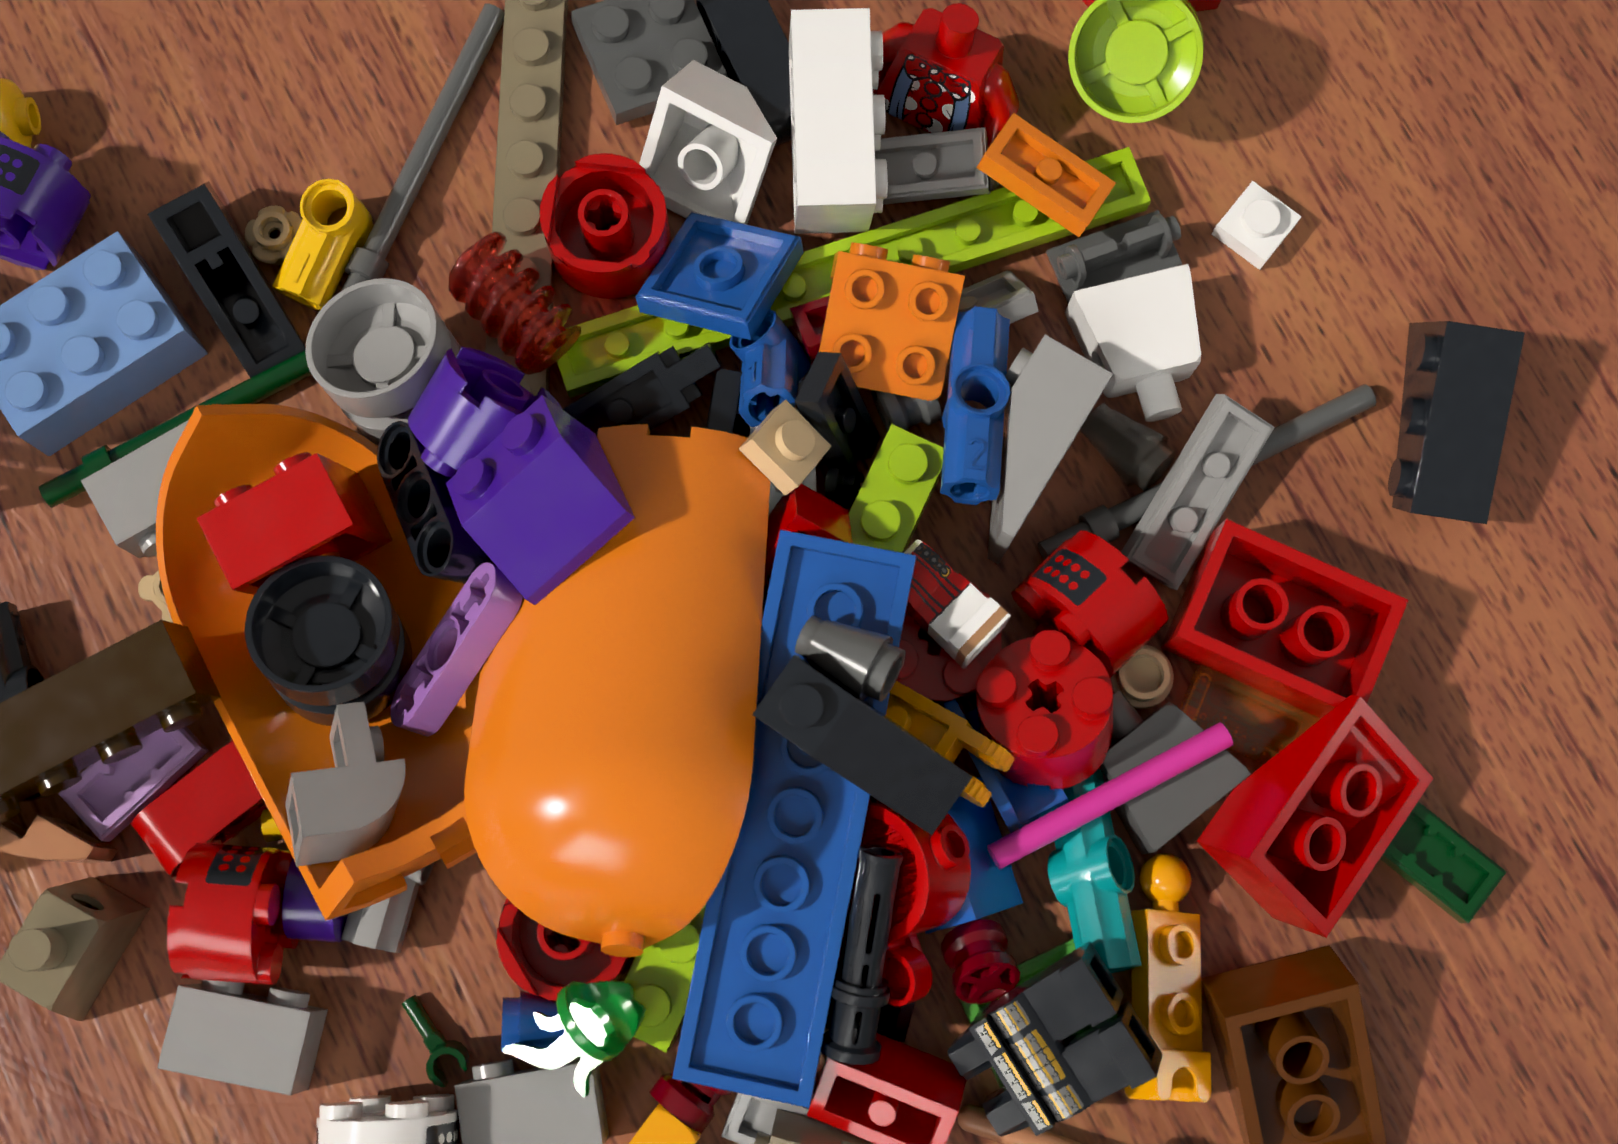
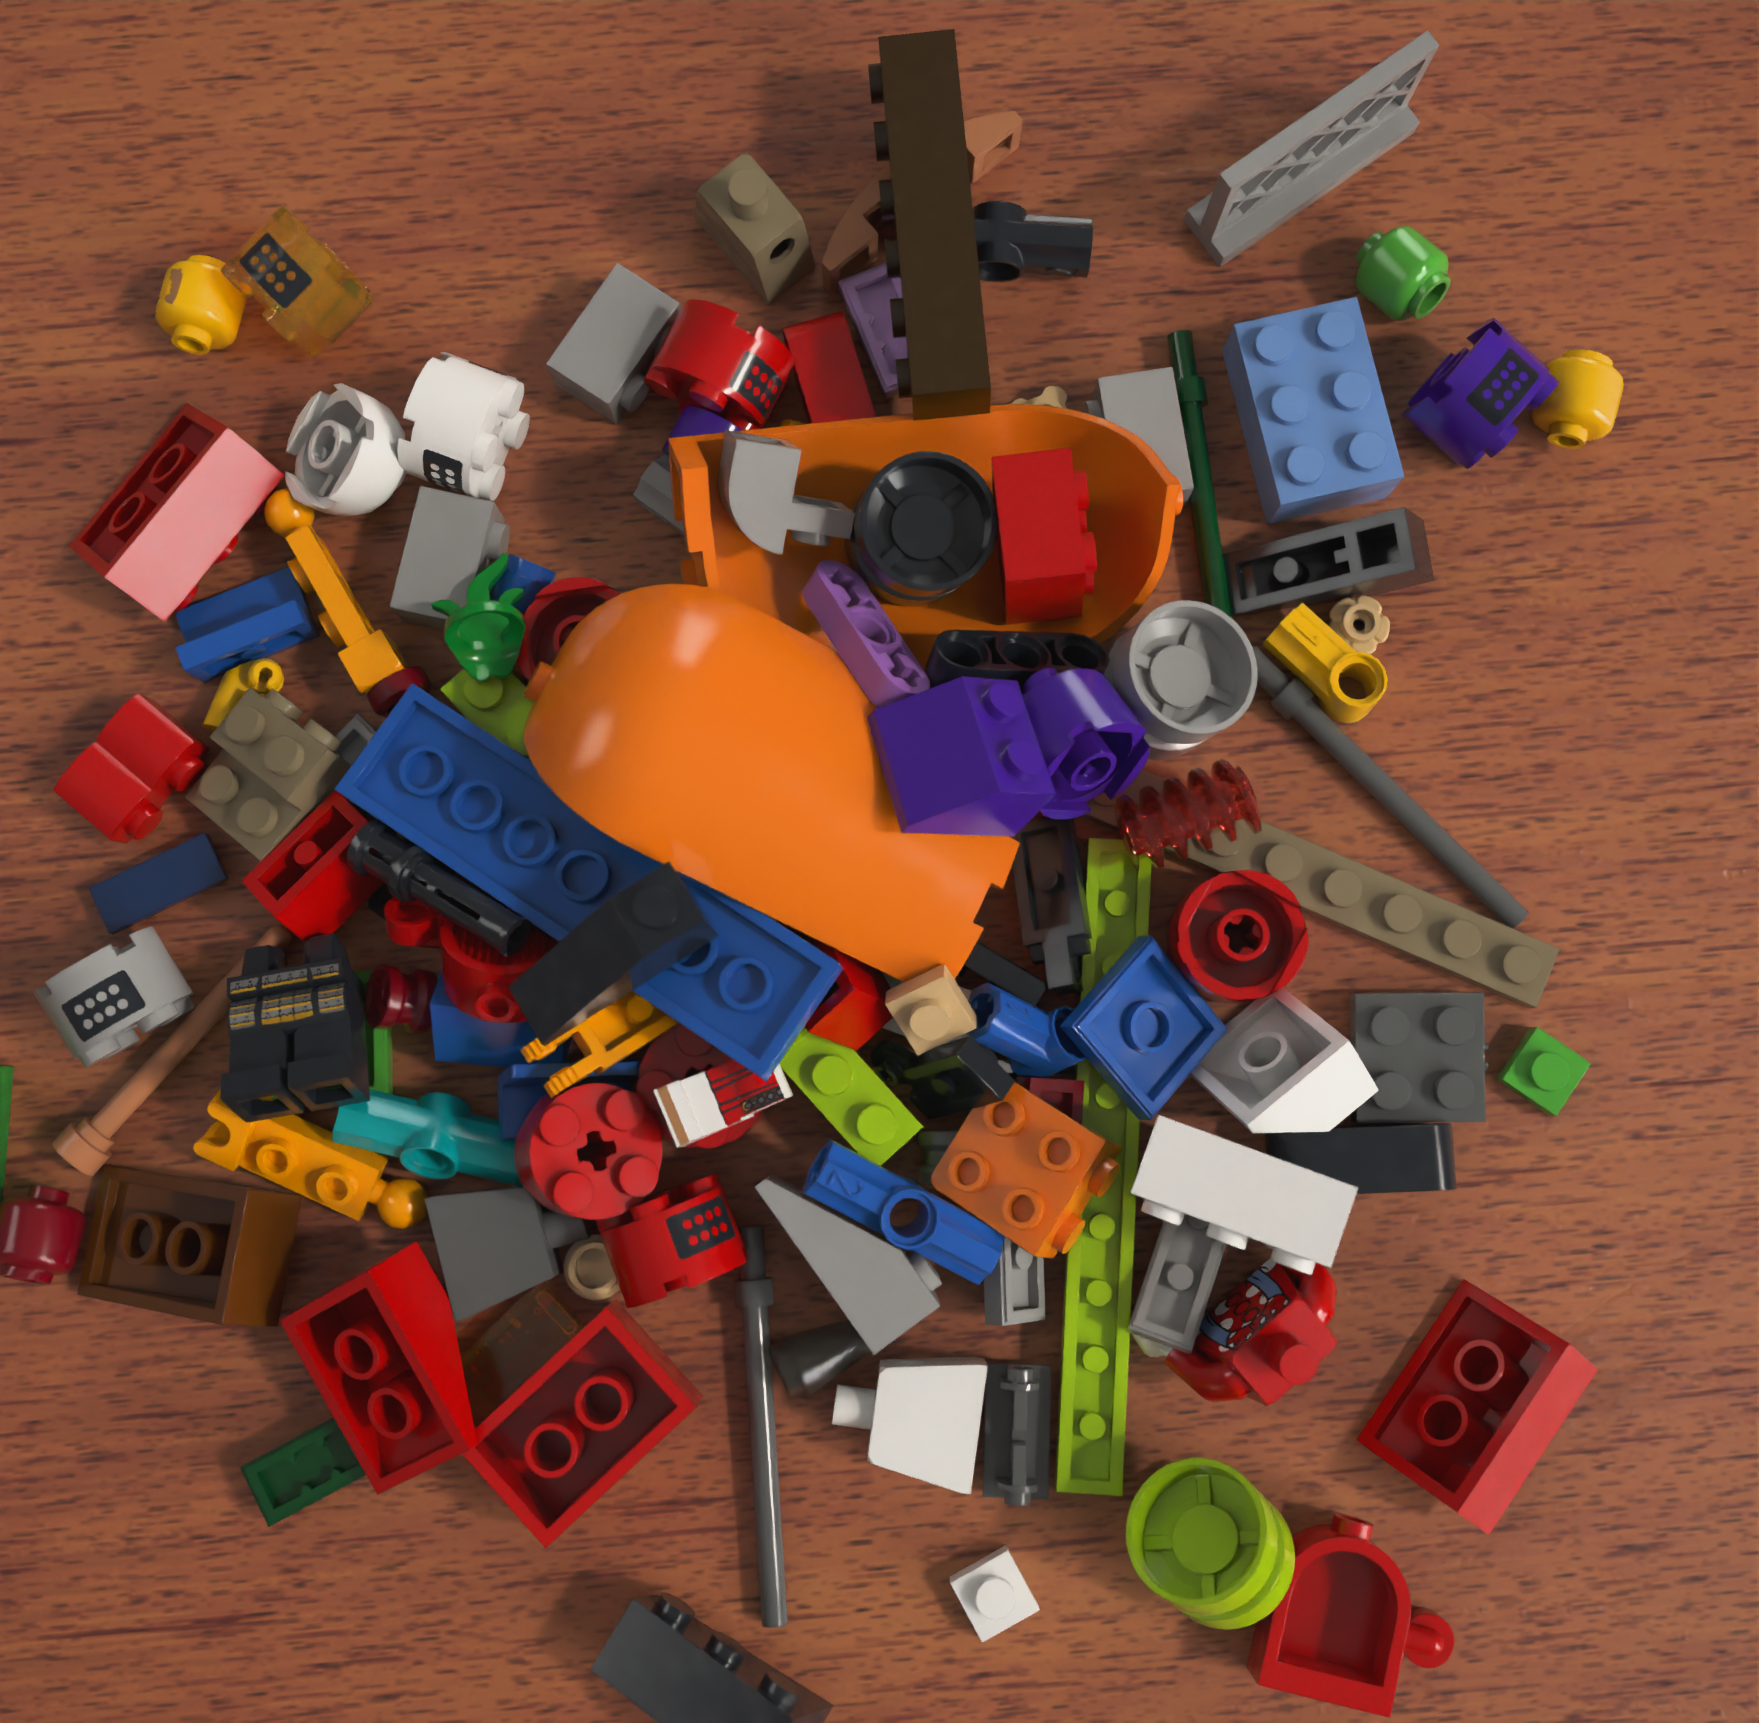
camera: 115 degrees right, 5 degrees up
dark green hand [402,995,469,1087] -> none
dark grey cone [795,615,906,702] -> none
orange plate [976,113,1116,237] -> none
dark pink bar [987,722,1233,870] -> none
light grey tile [1121,394,1275,590] -> none

